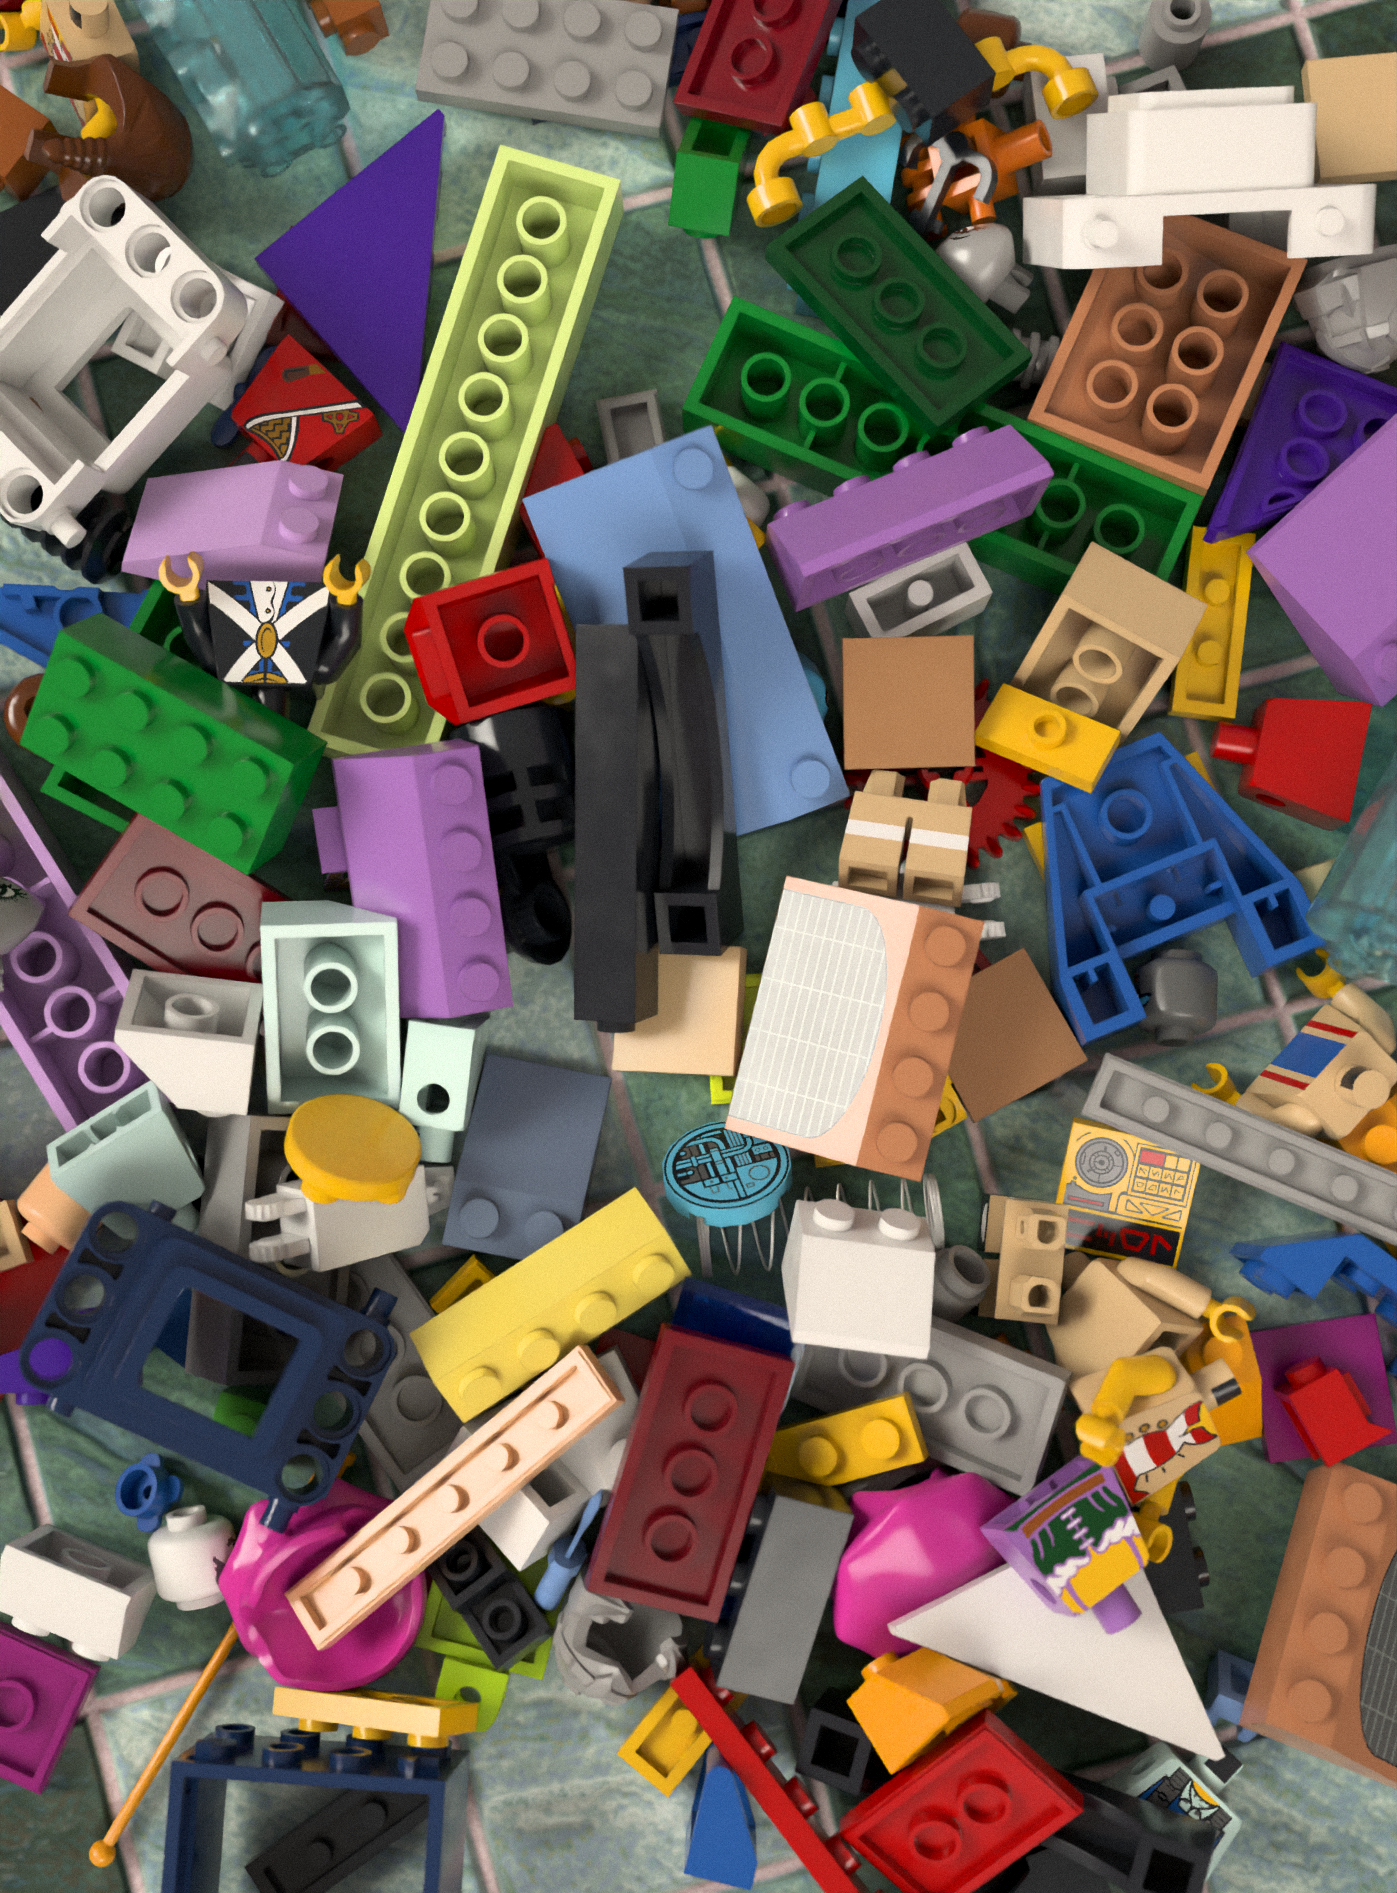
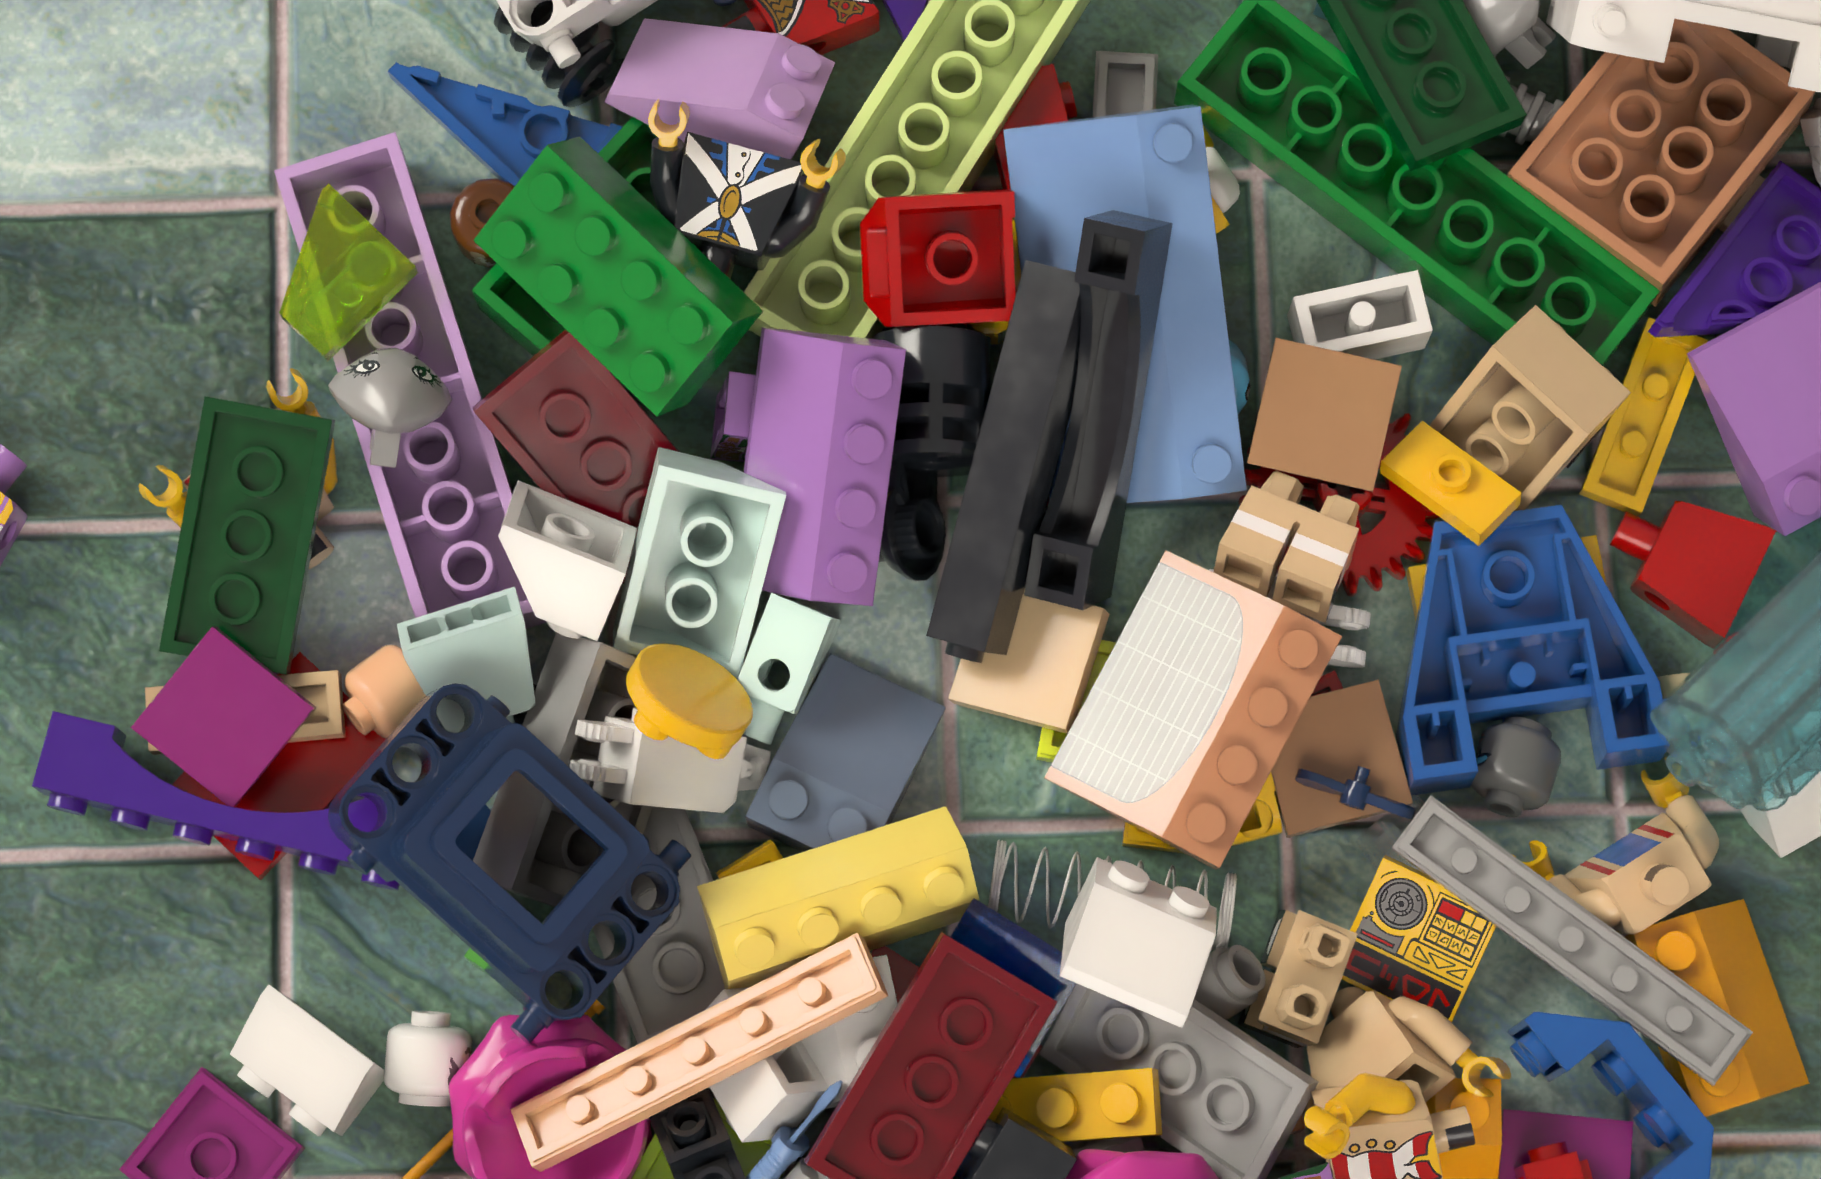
camera: 10 degrees right, 5 degrees down
blue plate [115,1453,184,1533] -> none
medium azure tile [662,1121,793,1227] -> none
medium lavender slope [764,425,1054,612] -> none
none -> dark blue piece [1295,766,1416,819]

